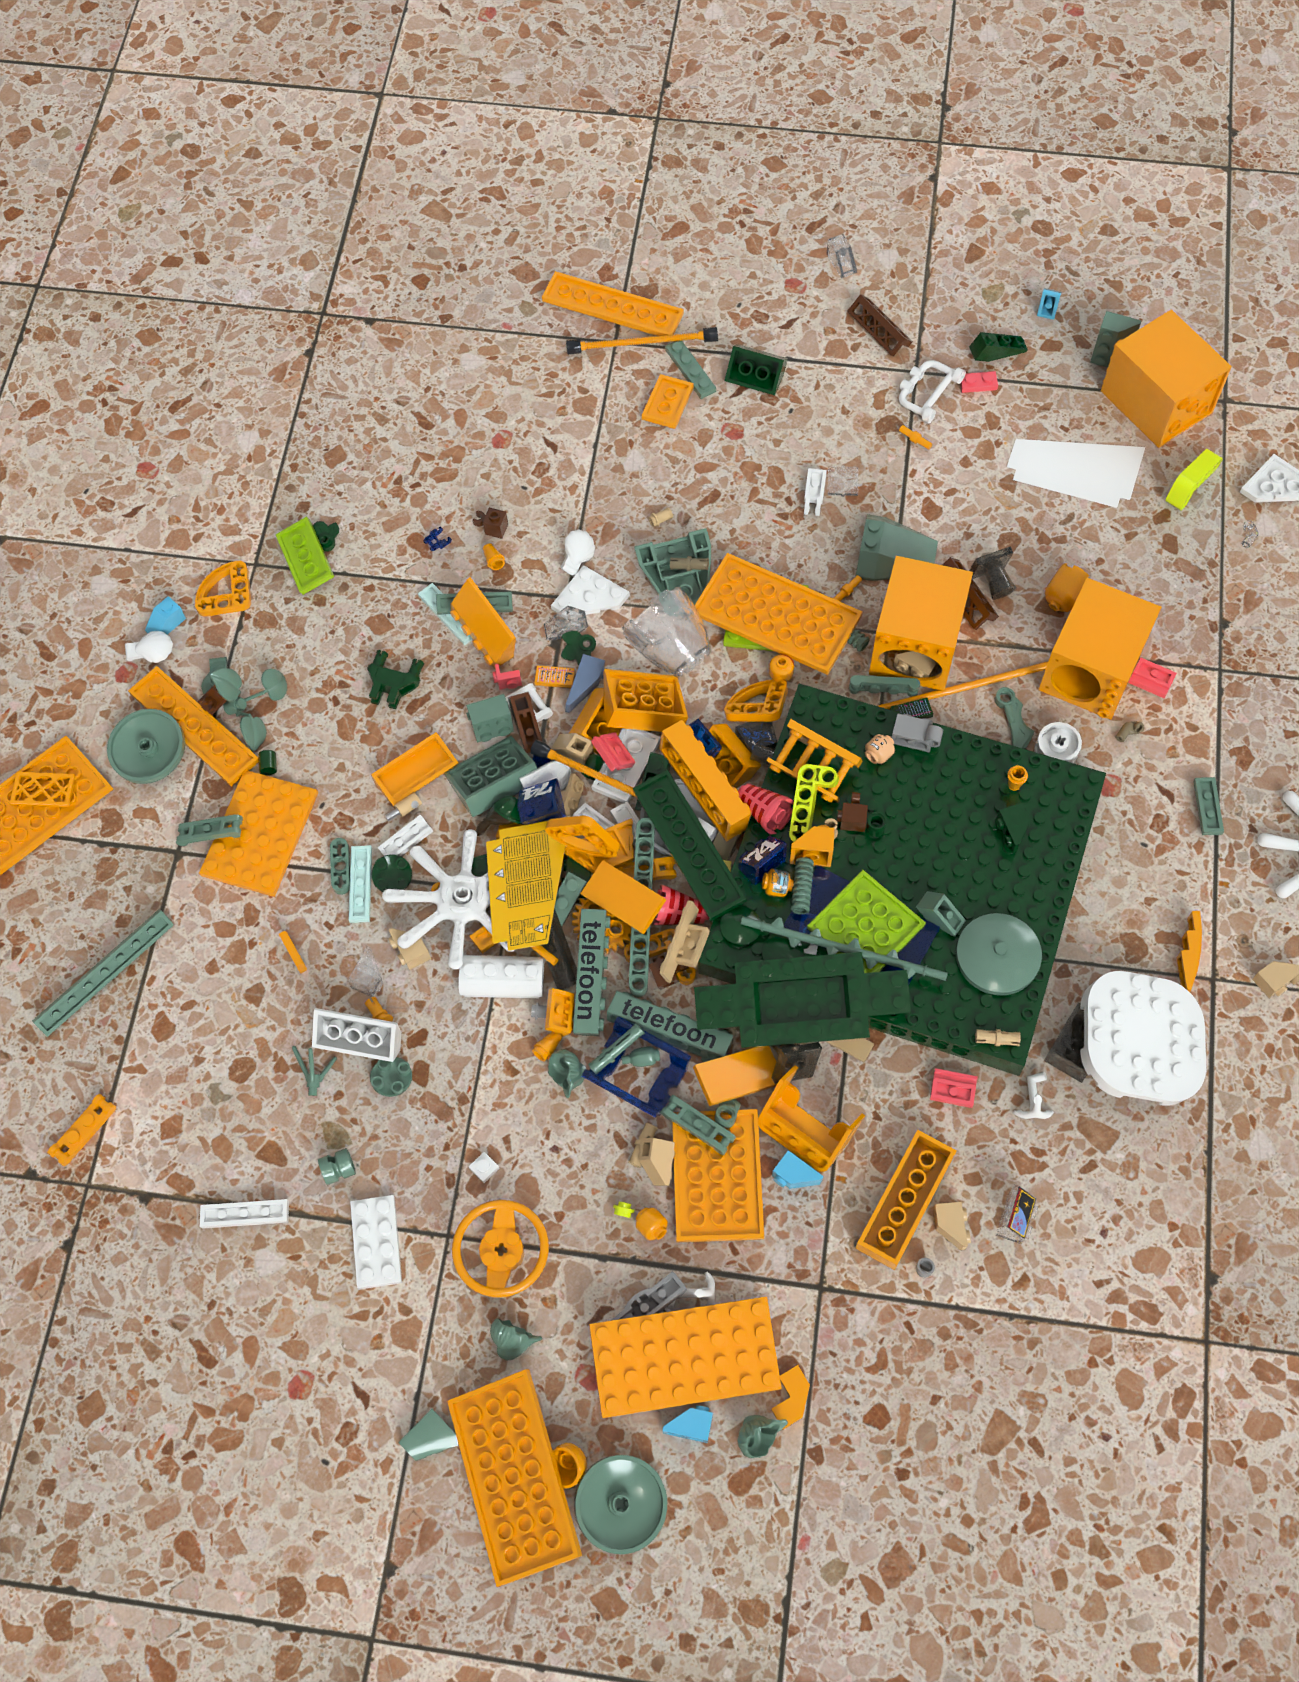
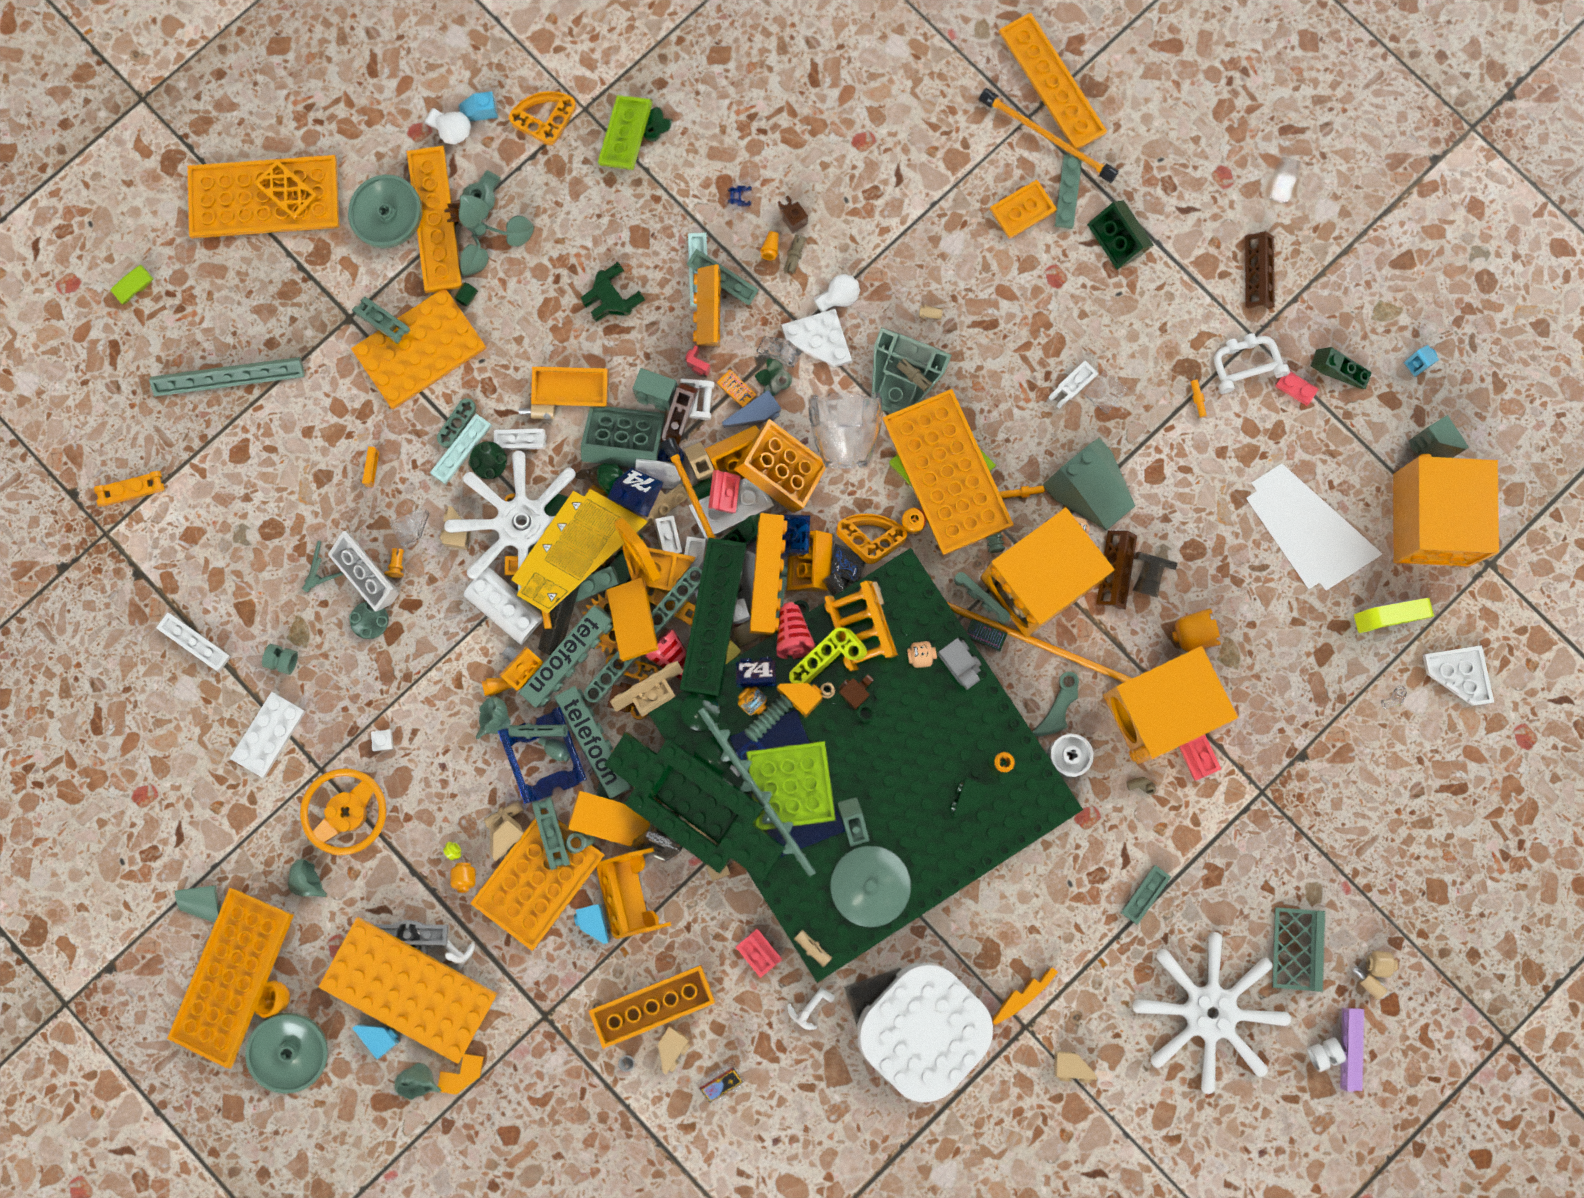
camera: 35 degrees right, 15 degrees up
none -> dark tan pin [783,235,806,274]

